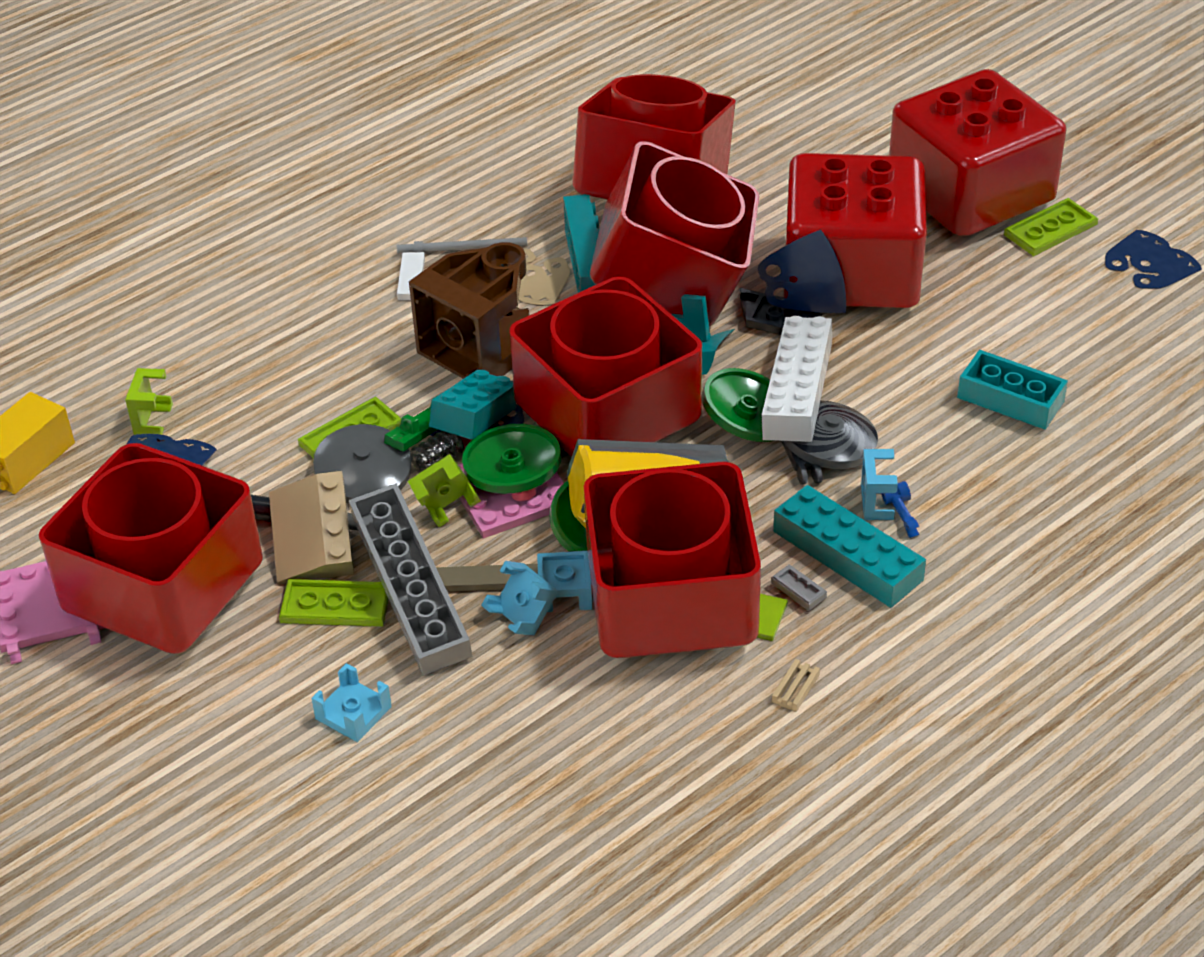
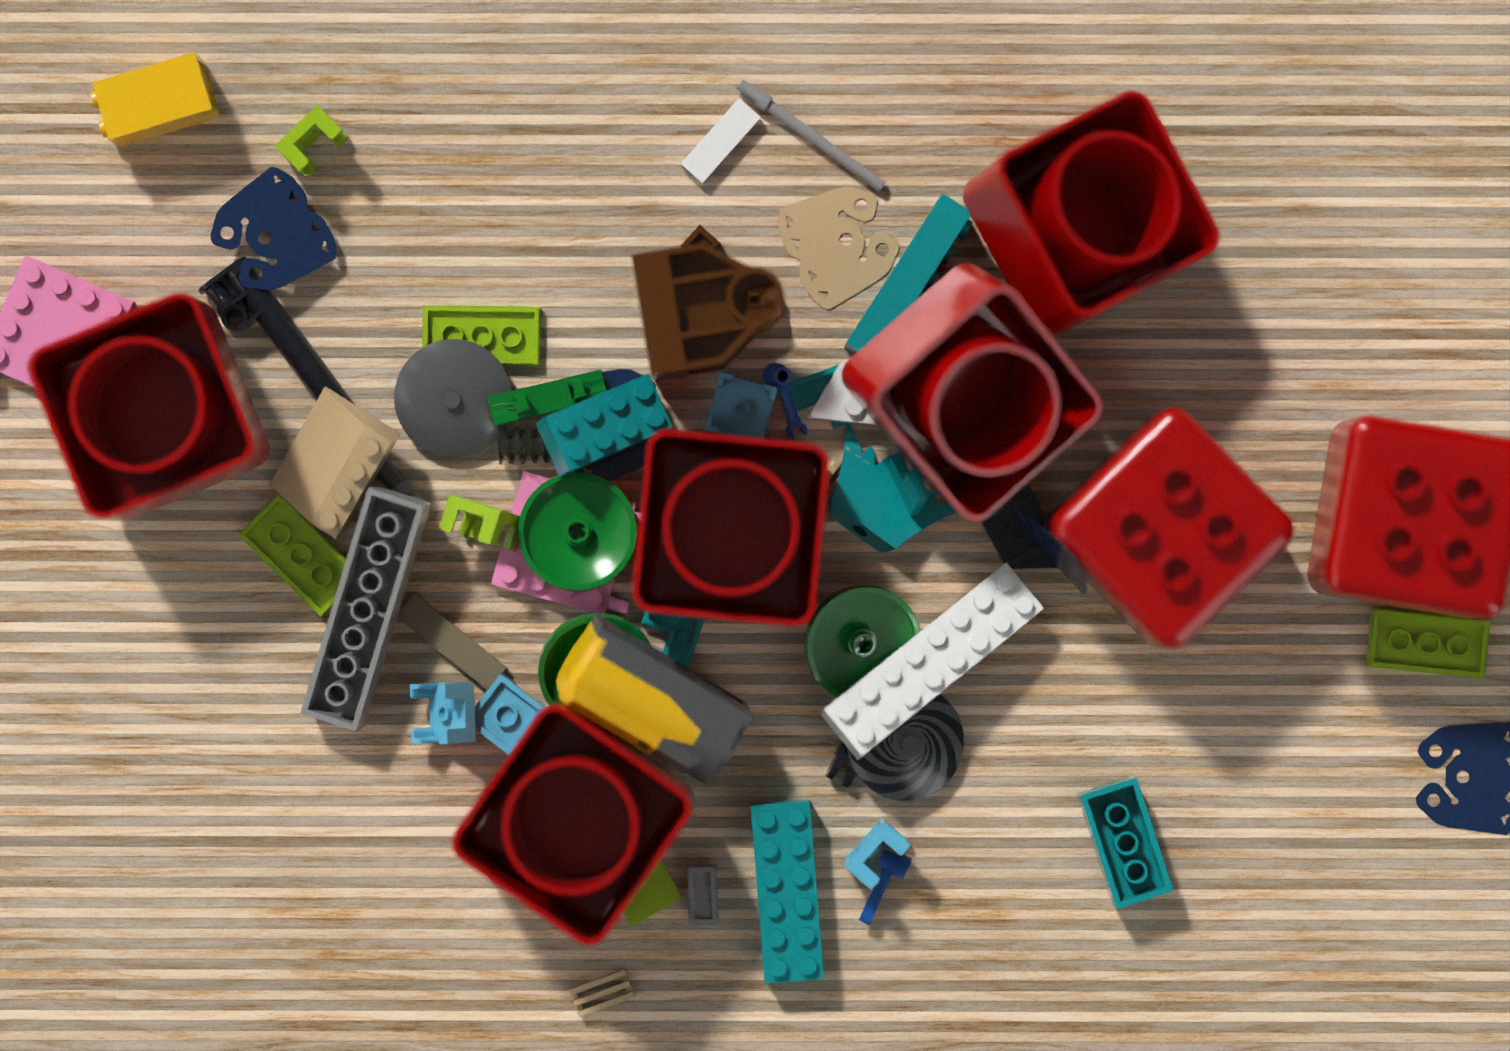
camera: 40 degrees right, 45 degrees up
medium azure panel [311,663,392,743] -> none

